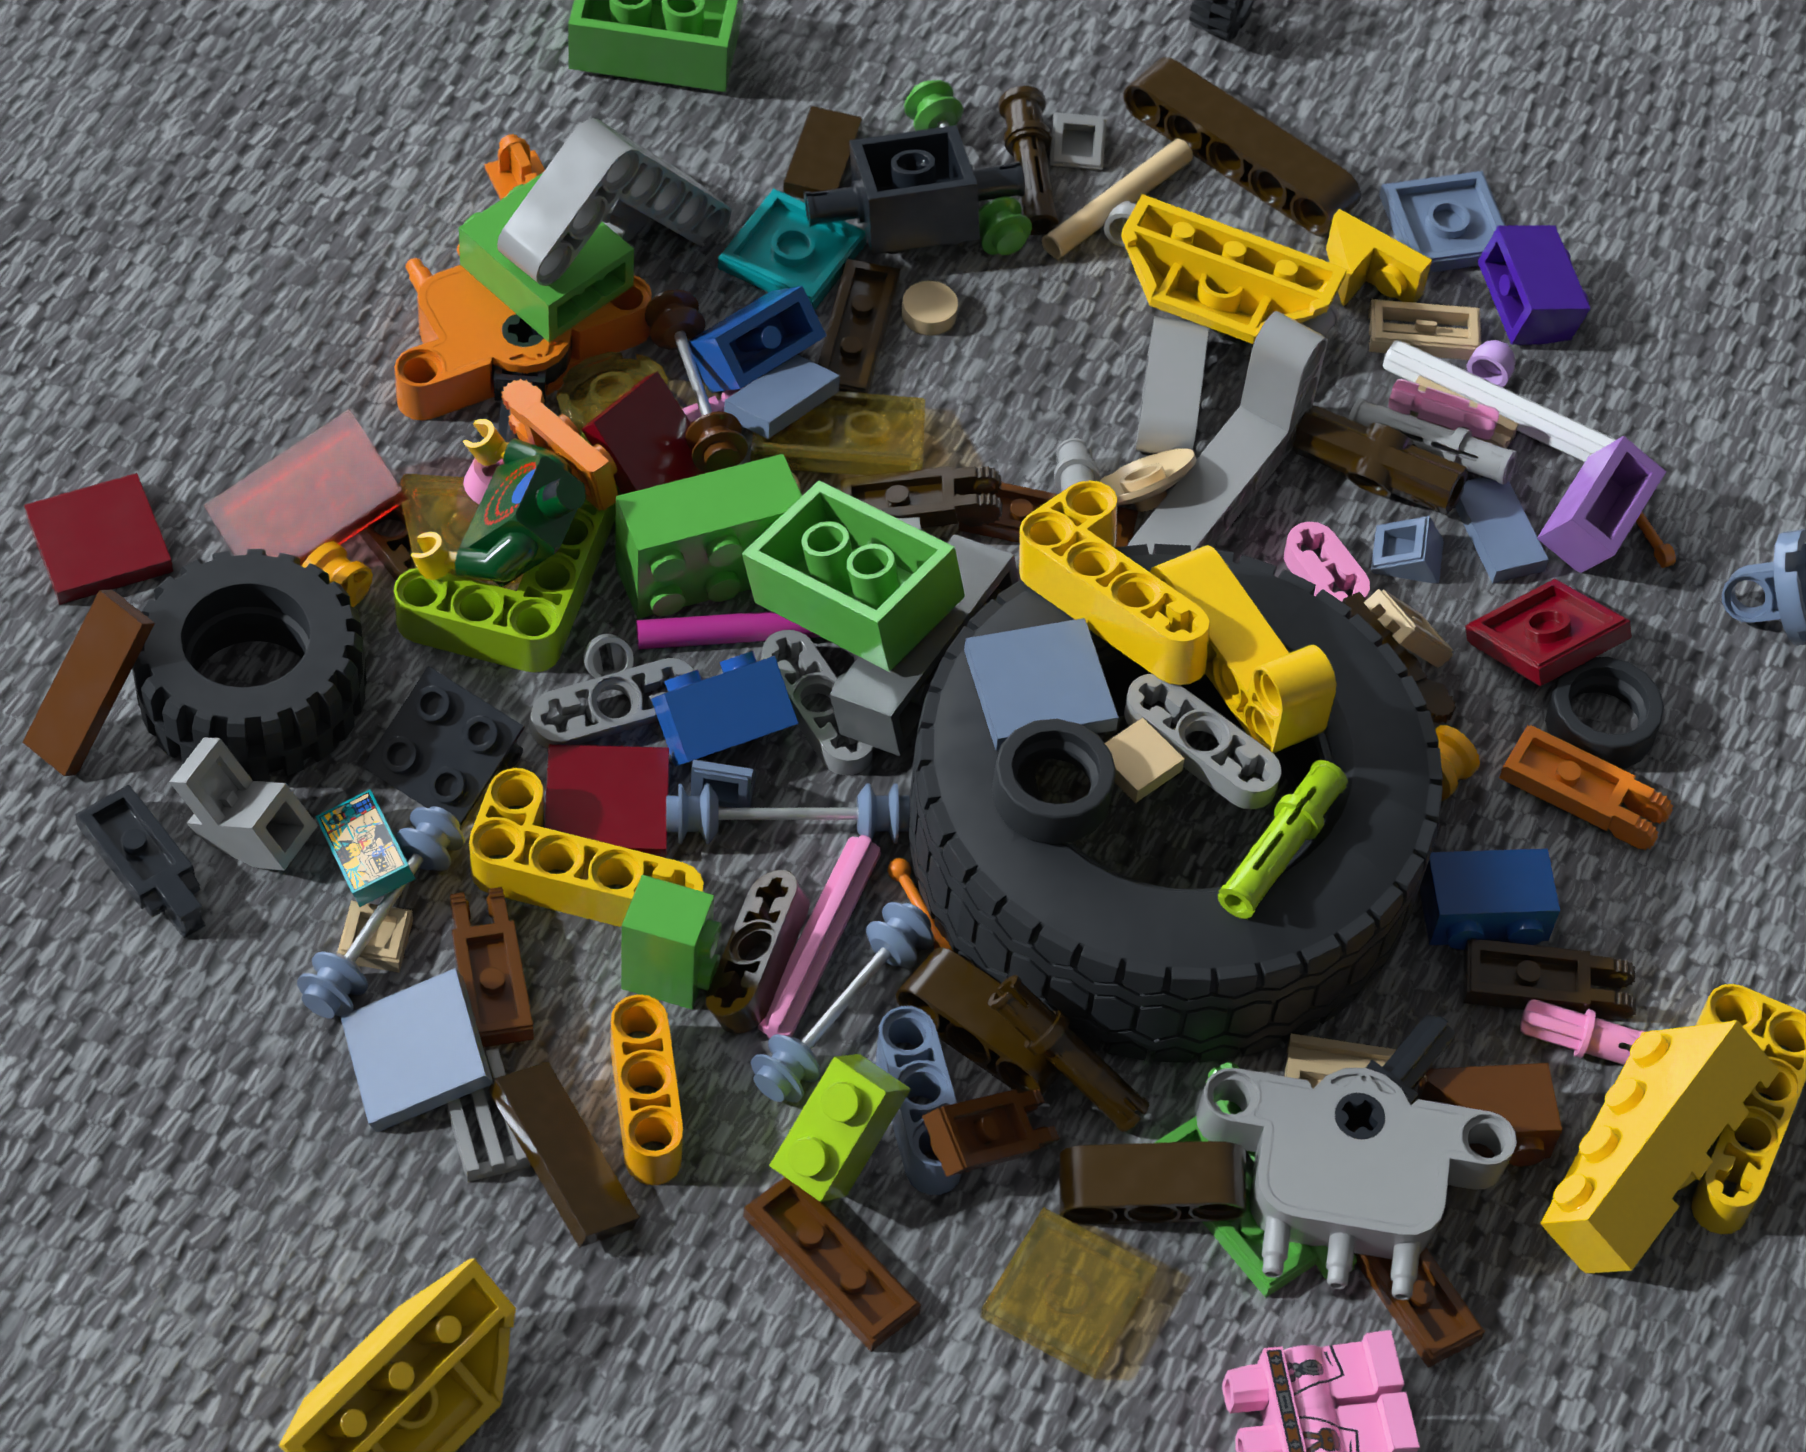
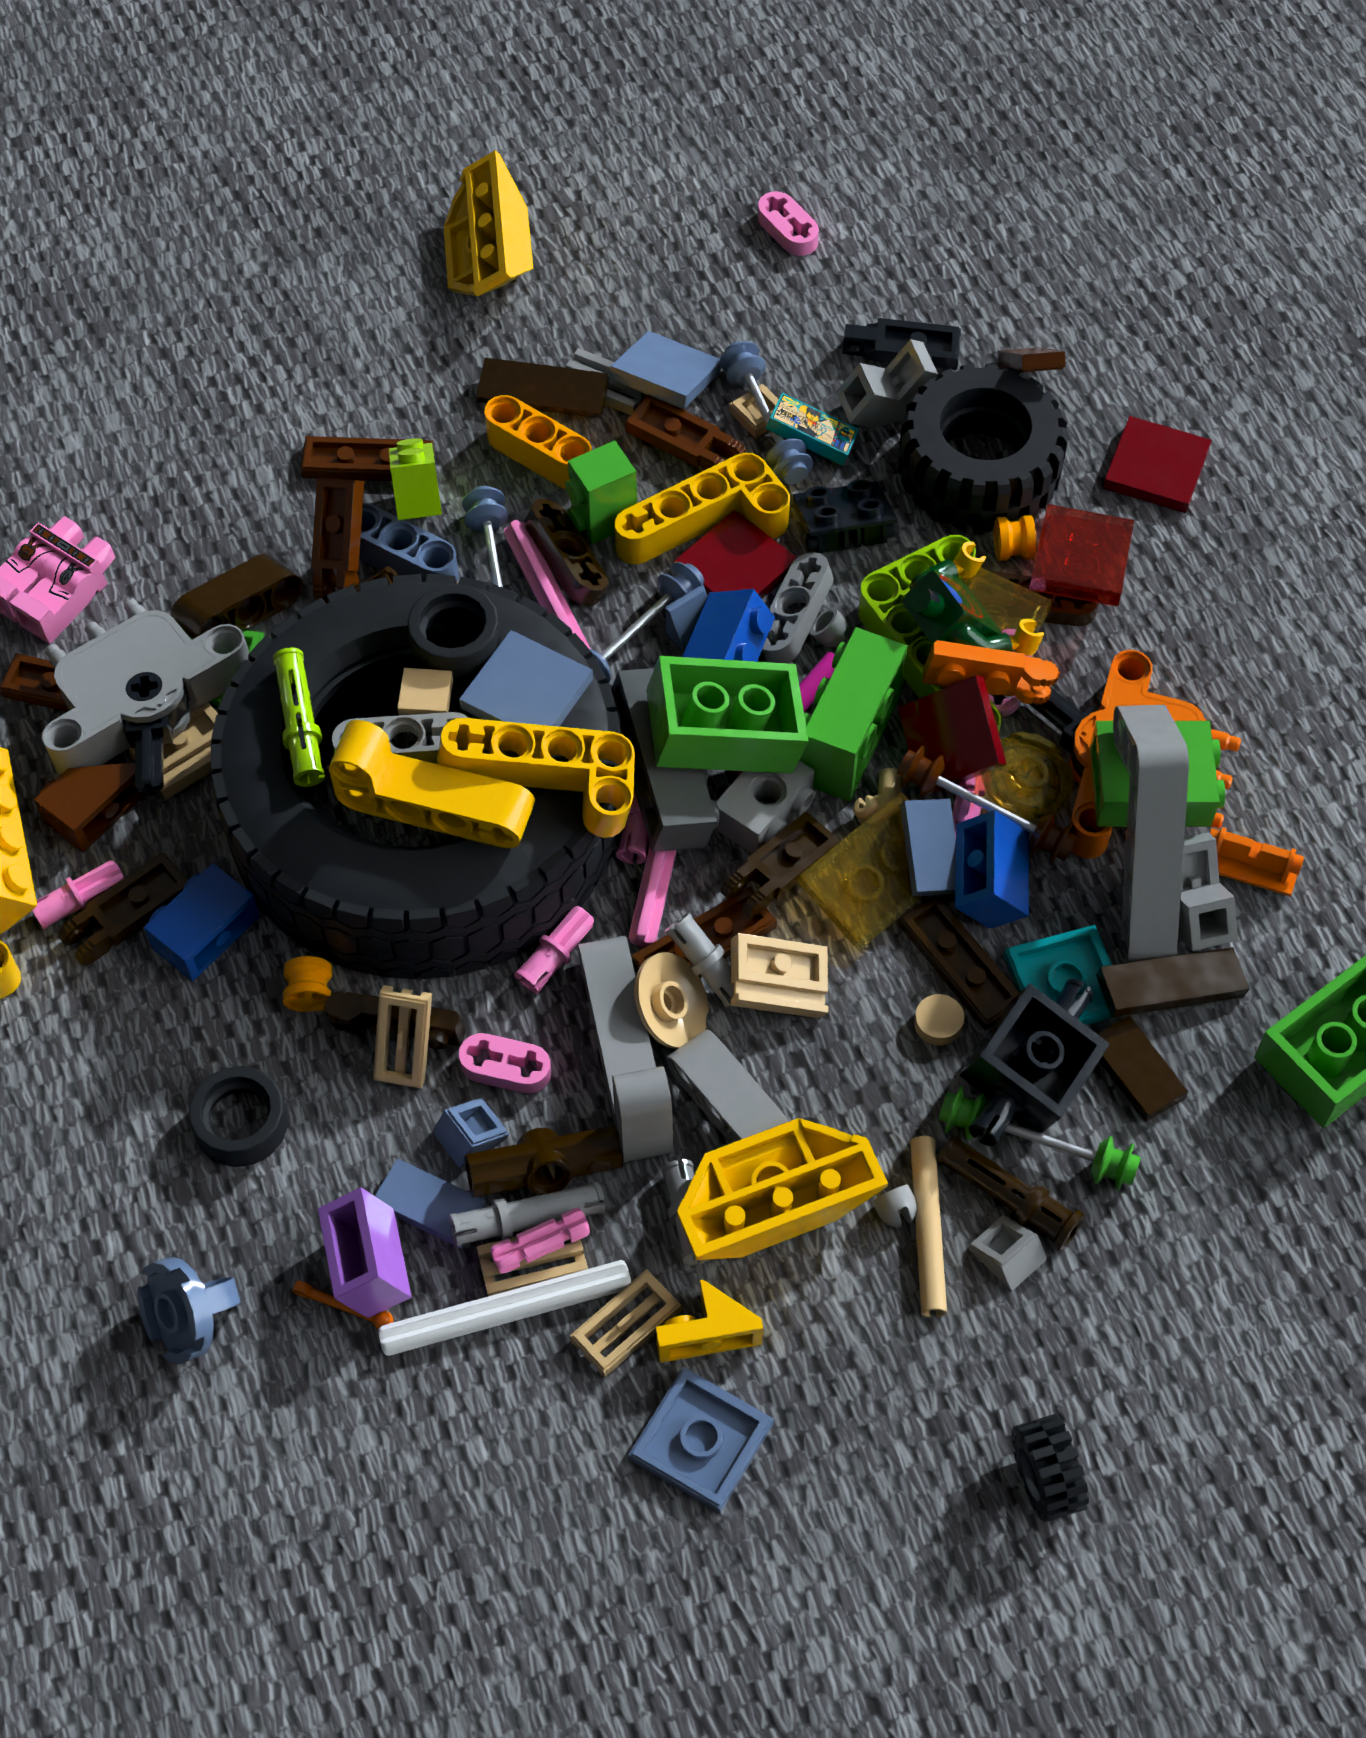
camera: 140 degrees right, 5 degrees up
clear yellow tile [980,1207,1157,1379] -> none
dark brown beam [1123,57,1361,236] -> none
dark red tile [1465,579,1632,686] -> none
lavender hinge [1467,340,1516,387] -> none
dark purple brick [1477,225,1590,345] -> none
orange hinge [1499,725,1673,851] -> none
none -> tan plate [731,933,828,1018]
none -> bright pink beam [758,191,819,256]
none -> dark brown tile [1096,947,1250,1018]

